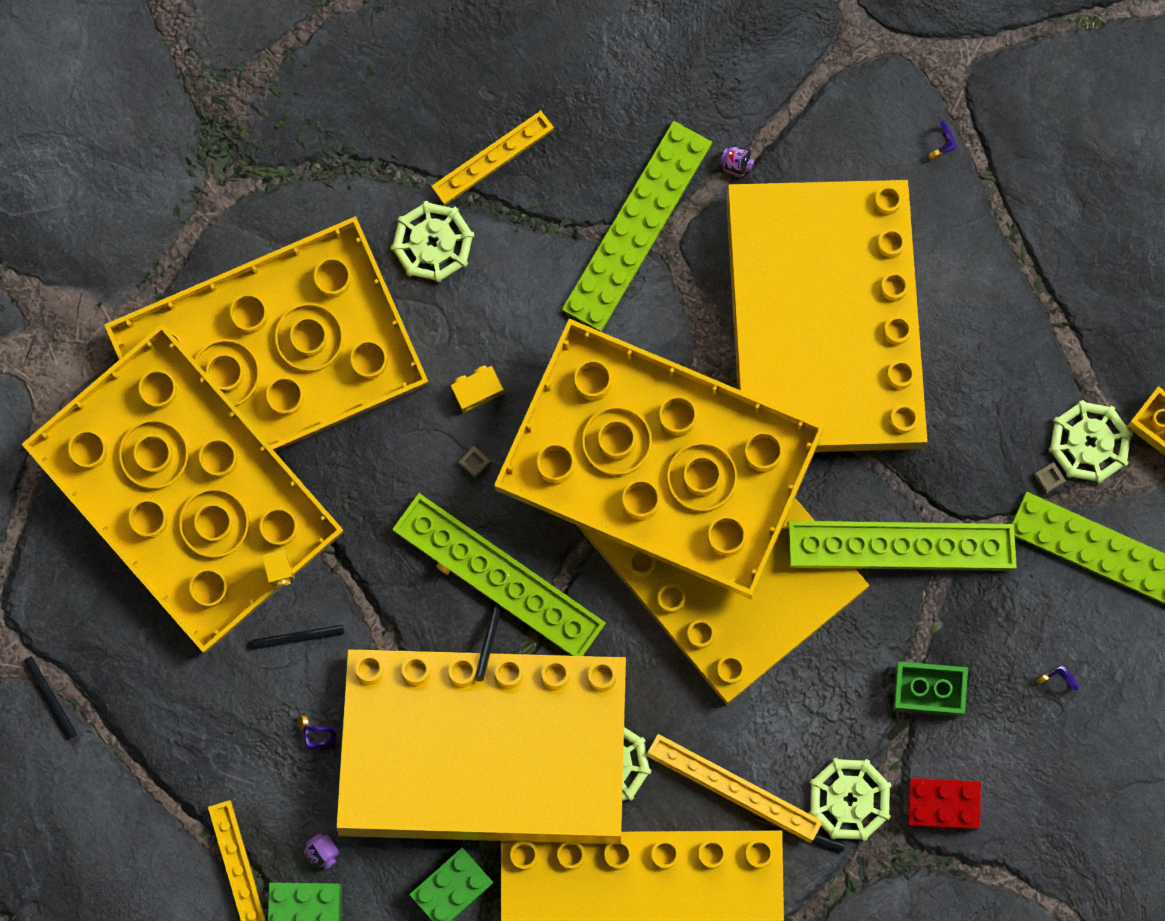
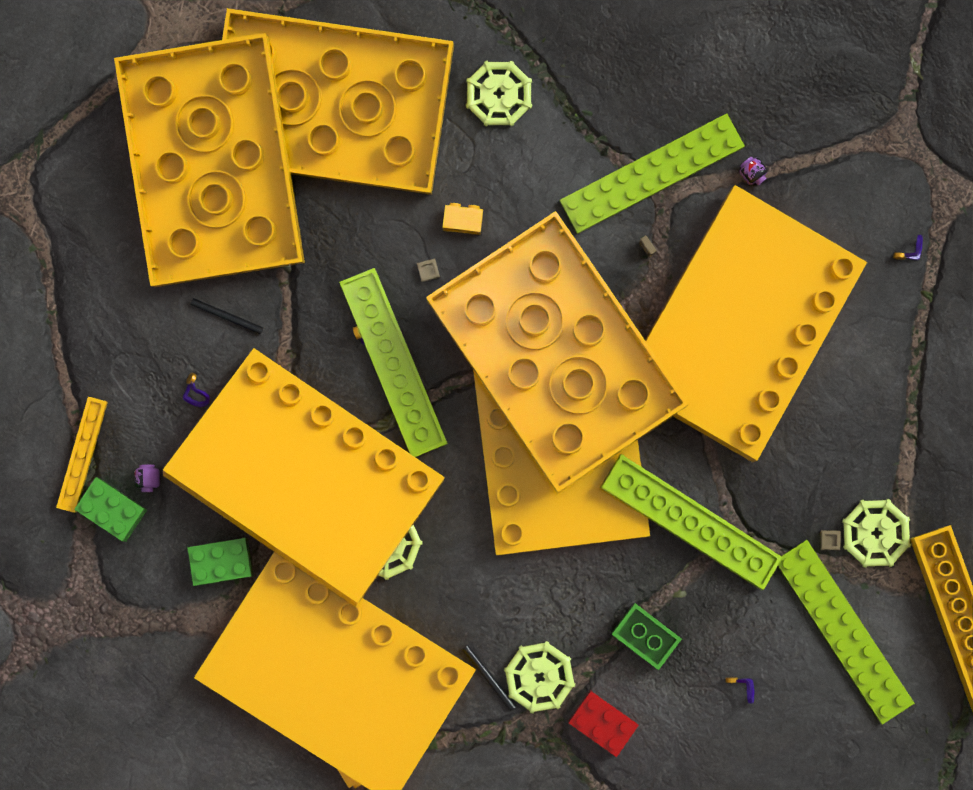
camera: 30 degrees right, 5 degrees up
black bar [24,656,78,739] -> none
yellow brick [262,549,295,588] -> none
yellow plate [431,111,554,206] -> none
black bar [475,603,502,682] -> none
yellow plate [647,734,823,843] -> none
none -> dark tan tile [639,235,657,257]

